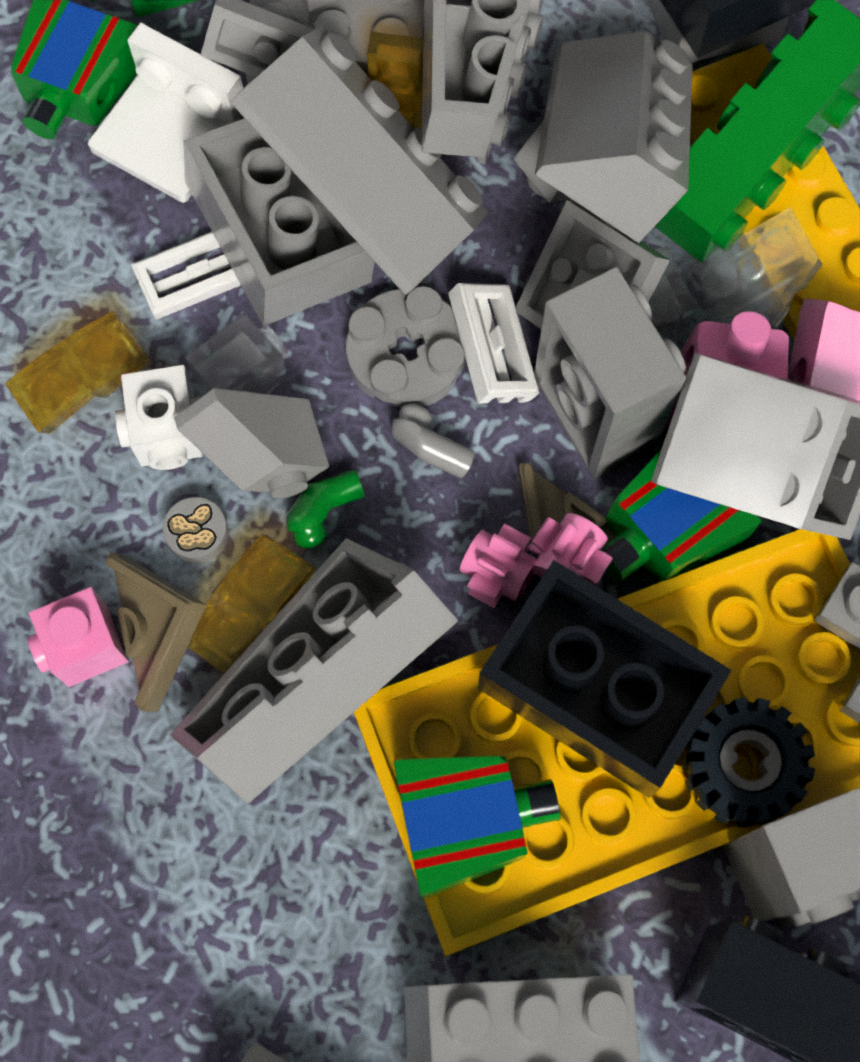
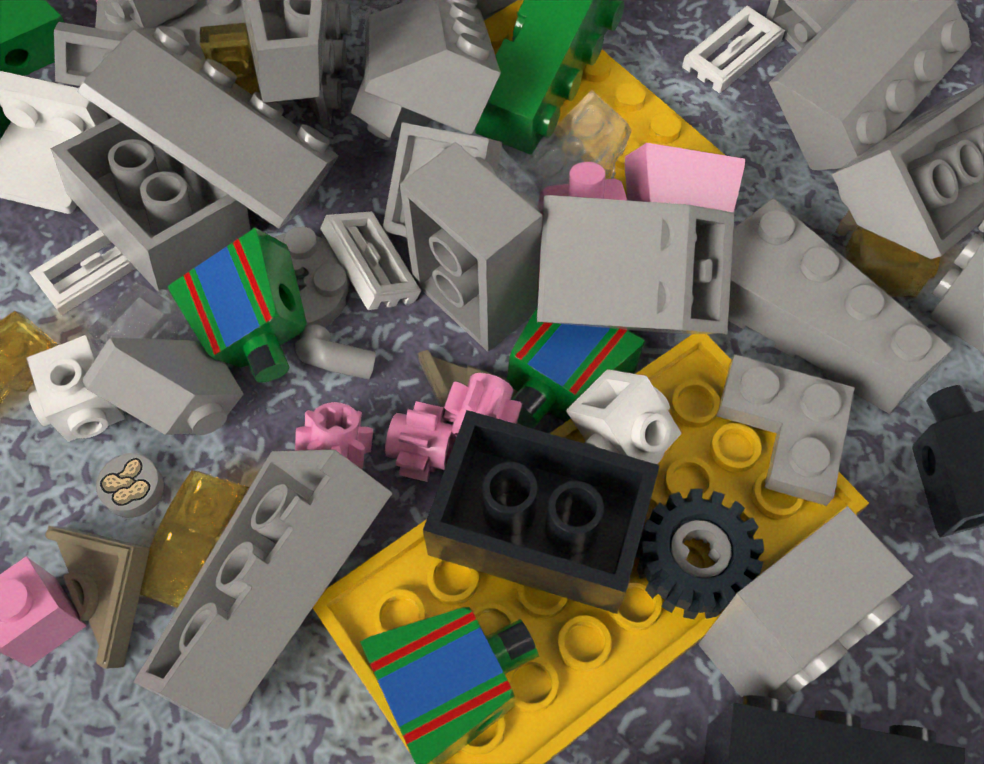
camera: 15 degrees left, 10 degrees down
green arm [286,468,365,549] -> none
none -> green torso [168,228,307,382]
none -> bright pink gear [295,402,373,469]
none -> white brick [566,369,682,464]

